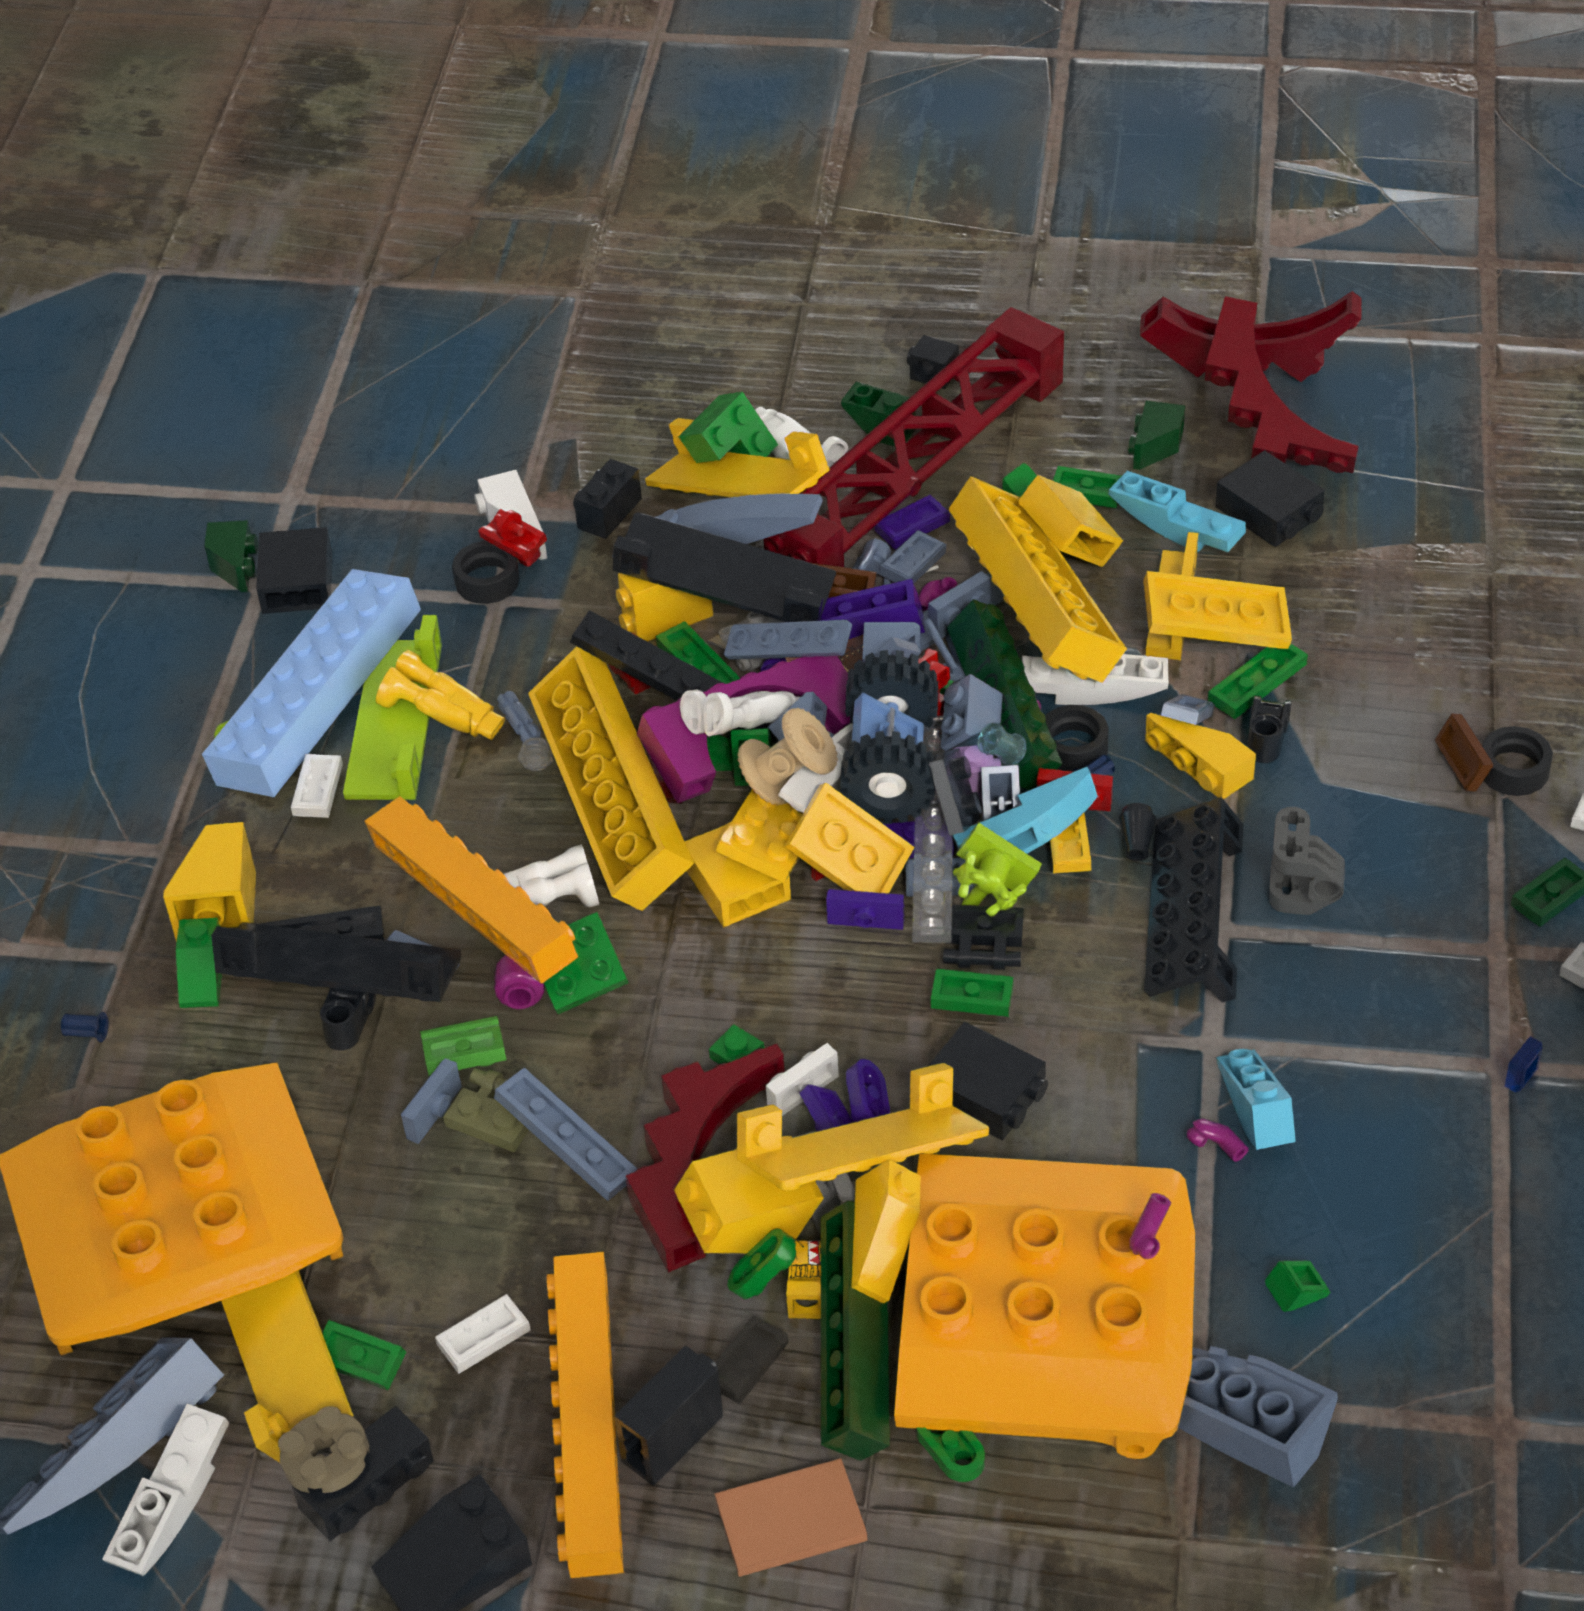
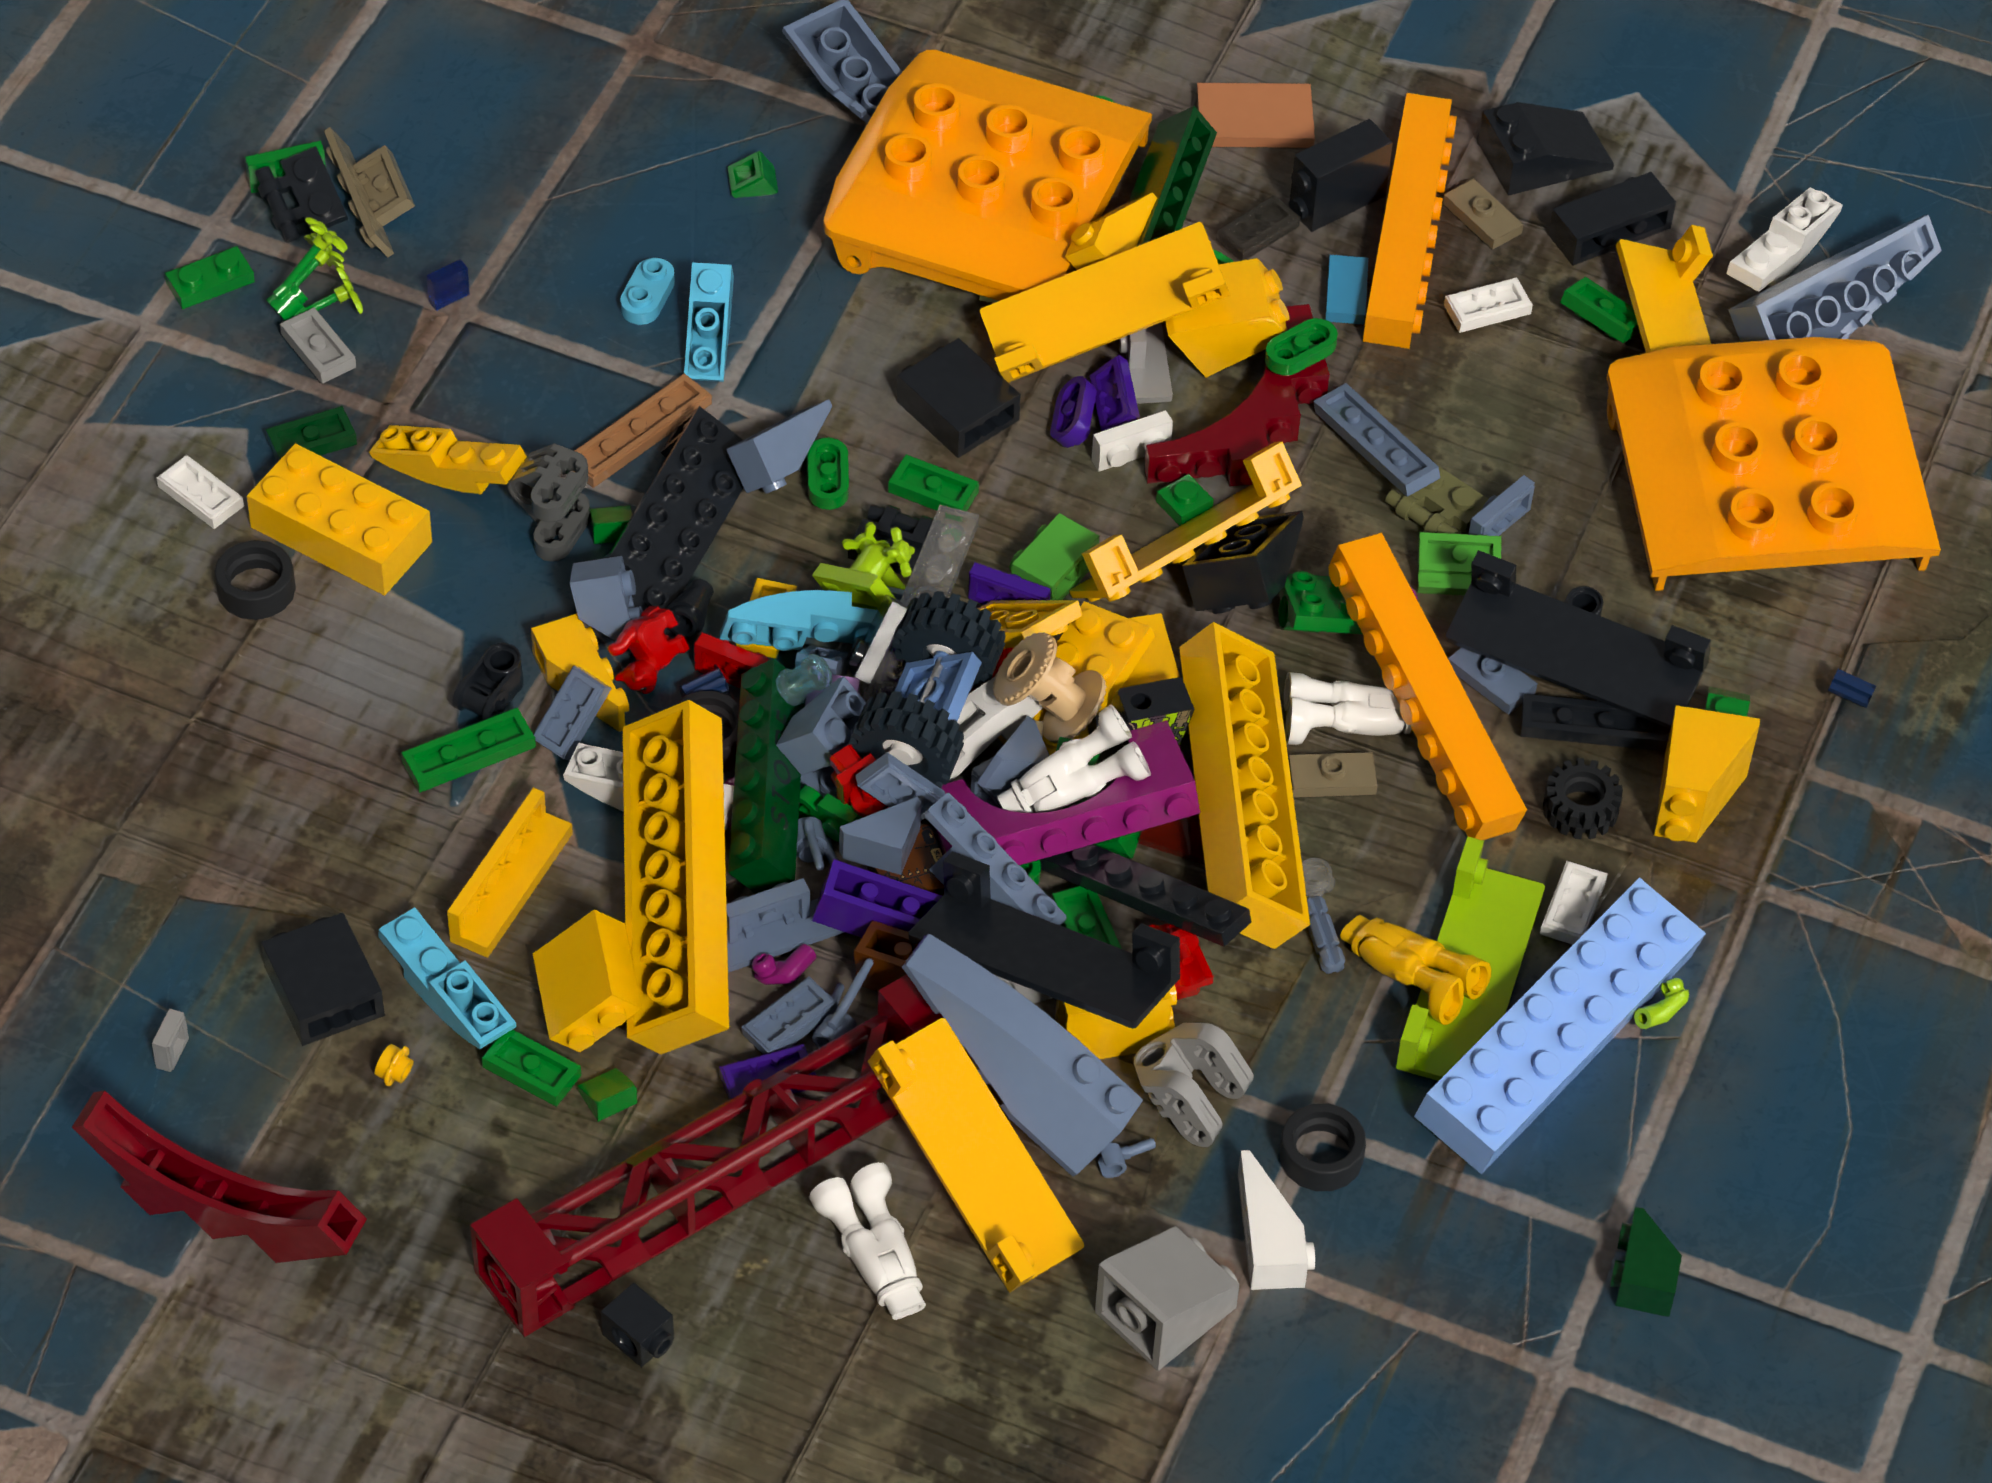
camera: 170 degrees left, 5 degrees up
black brick [256,527,332,614] -> none
dark tan plate [278,1406,369,1493] -> none
red hips [478,509,547,567] -> none
black brick [573,458,642,539] -> none
green brick [678,392,778,463] -> none
dark green slope [841,381,916,447] -> none
dark green slope [1128,400,1186,470] -> none
magenta arm [1129,1193,1171,1260] -> none
yellow plate [1143,571,1292,649] -> none
magenta arm [1187,1118,1248,1162] -> none
dark red arch [1205,296,1359,473] -> none
reddish brown tile [1435,713,1494,792] -> none
none -> light grey tile [152,1008,189,1072]
none -> yellow brick [247,443,432,596]
none -> yellow slope [369,425,527,494]
none -> yellow plate [374,1044,414,1086]
none -> sand blue slope [569,556,643,649]
none -> medium nougat tile [573,373,712,488]
none -> green slope [590,505,633,544]
none -> red animal [607,606,690,694]
none -> medium azure plate [620,258,675,325]
none -> sand blue slope [726,399,832,494]
none -> green plate [808,437,849,510]
none -> bright green brick [1009,513,1100,600]
none -> yellow bracket [1069,442,1302,602]
none -> black torso [1087,677,1194,754]
none -> light grey slope [1095,1226,1239,1371]
none -> light grey piece [1134,1023,1254,1147]
none -> black slope [1182,511,1304,614]
none -> green plate [1265,318,1338,375]
none -> dark tan plate [1289,752,1377,798]
none -> dark azure tile [1325,255,1369,325]
none -> dark tan plate [1443,178,1523,250]
none -> black tyre [1543,758,1623,839]

